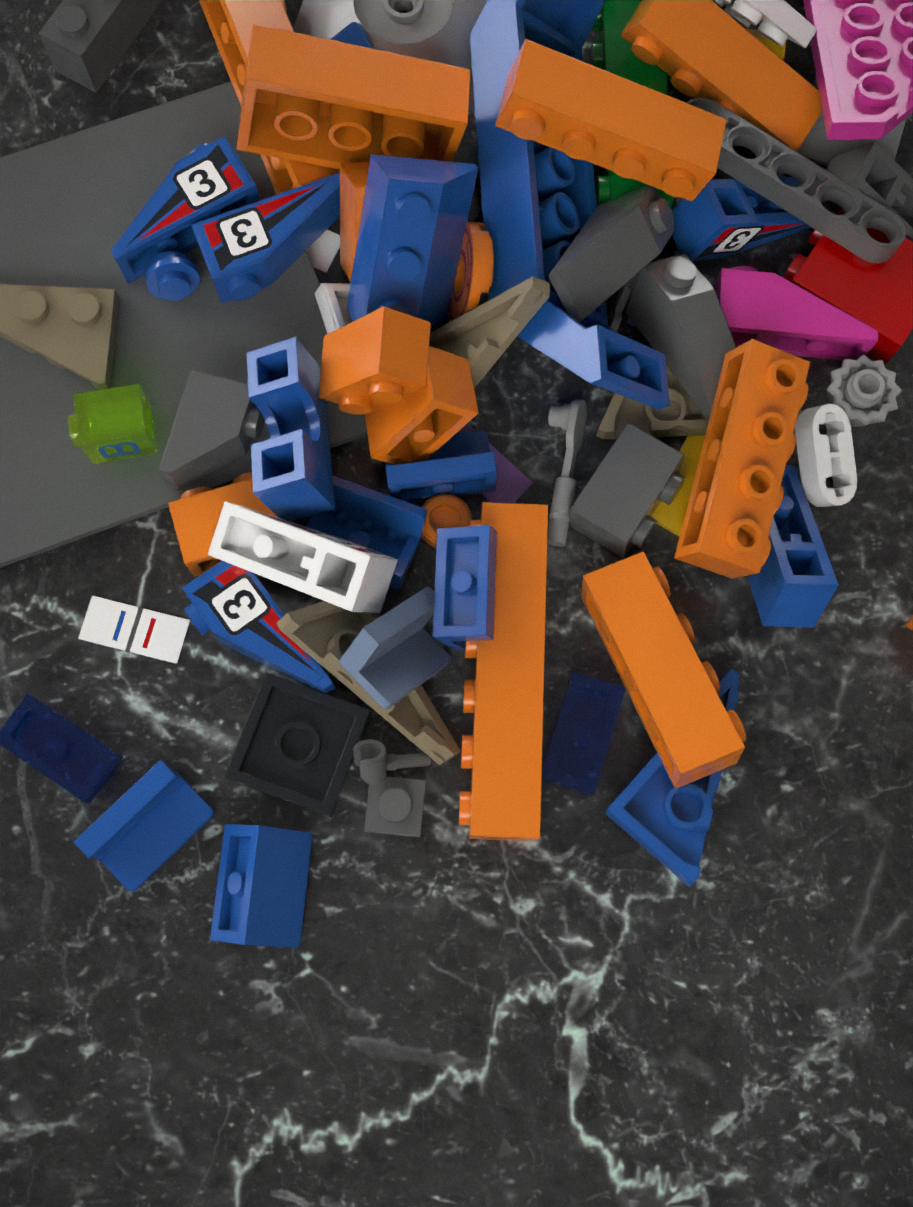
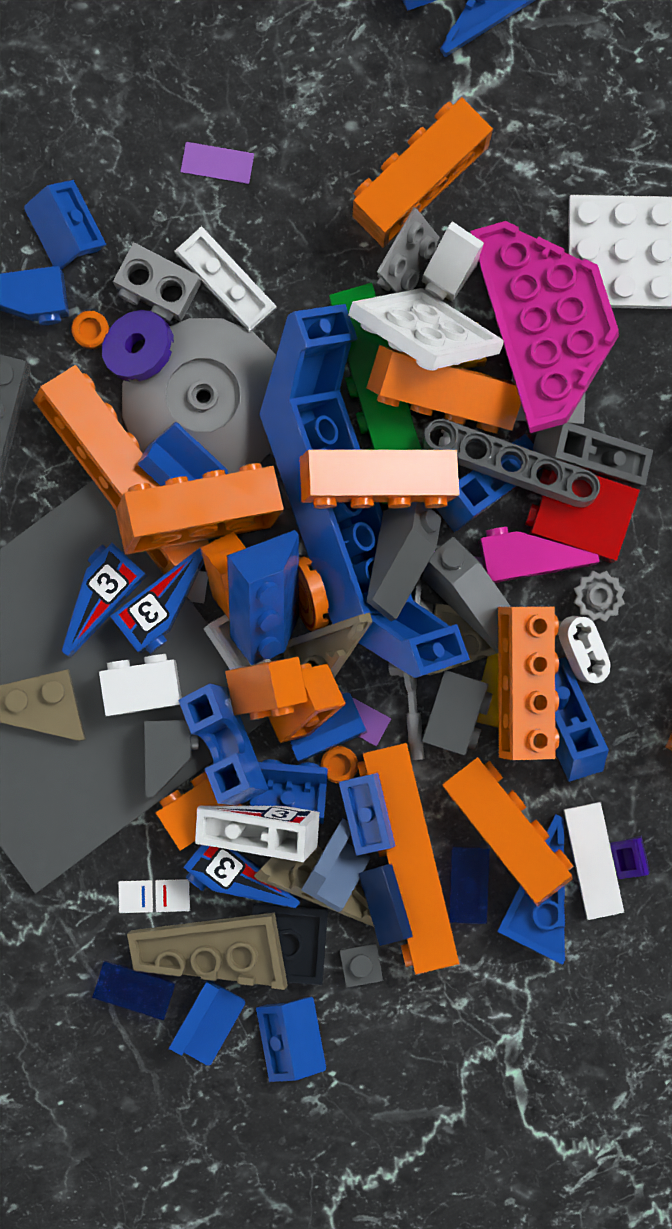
camera: 15 degrees left, 10 degrees up
clear neon green brick [68,384,157,464] -> none
blue plate [145,251,200,301] -> none
dark grey hand [353,739,431,784] -> none
none -> white brick [99,654,182,717]
none -> dark tan wing [127,912,288,990]
none -> dark blue tile [359,863,413,946]
none -> white tile [563,802,624,920]
none -> dark purple slope [610,836,650,879]

